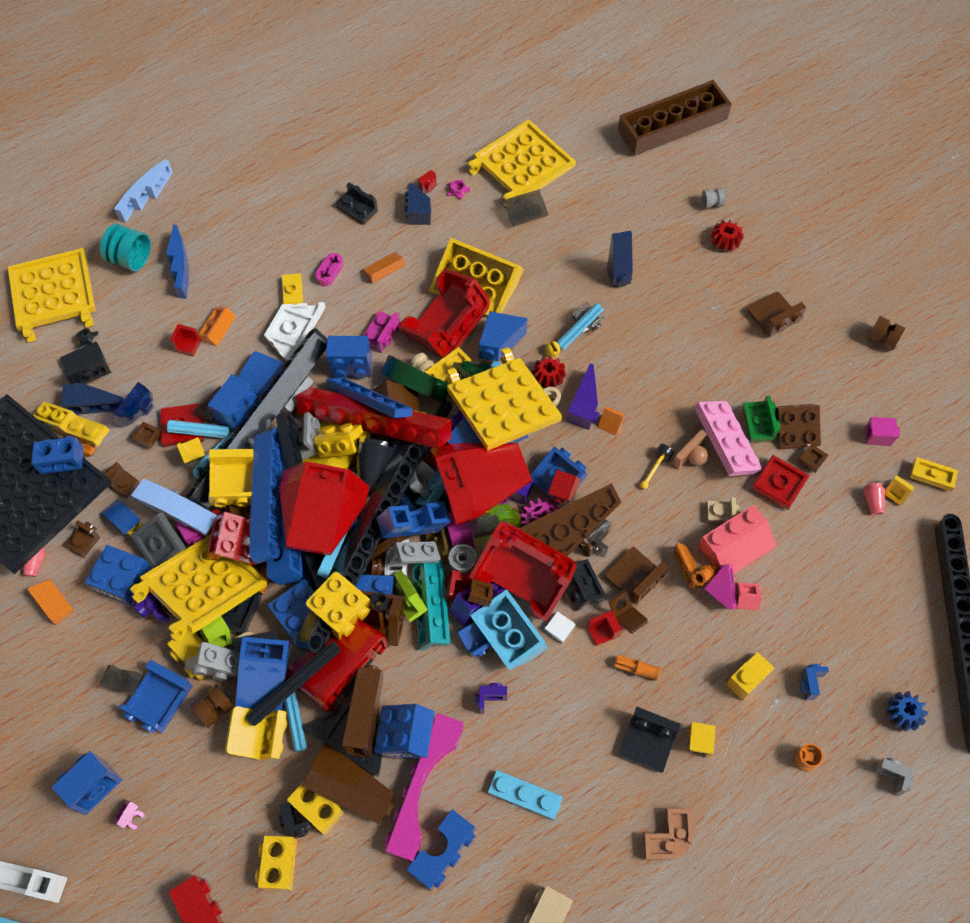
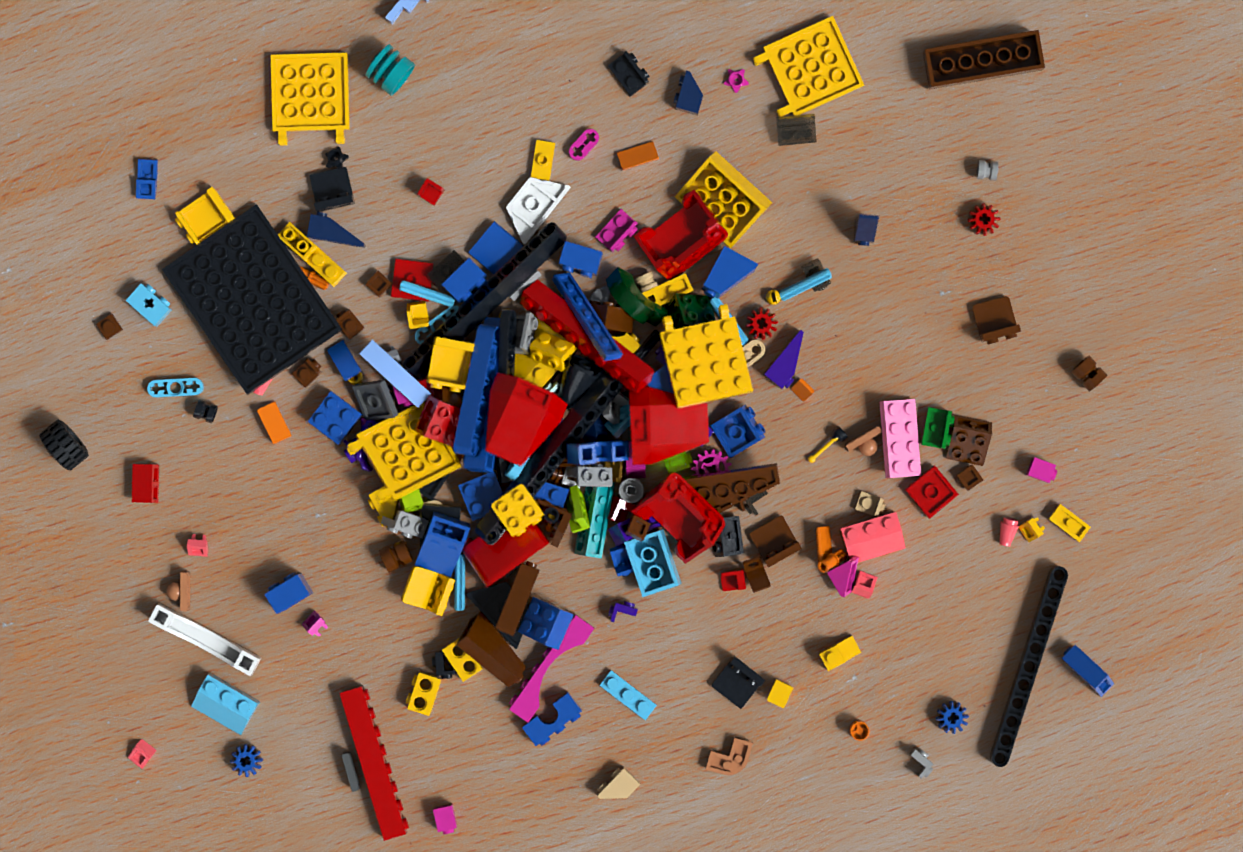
camera: 15 degrees right, 25 degrees up
blue brick [32,436,84,474] -> none
clear smoke bracket [100,664,142,696] -> none
clear blue slope [113,382,154,428] -> none
blue panel [119,659,193,733] -> none
blue slope [166,224,189,299] -> none
orange slope [198,307,236,346] -> none
black axle [246,641,341,726] -> none
red plate [417,170,437,194] -> none
clear smoke bracket [468,514,500,538] -> none
white tile [545,612,576,644] -> none
red brick [548,470,581,505] -> none
orange axle [614,655,661,681] -> none
blue bracket [800,664,829,701] -> none

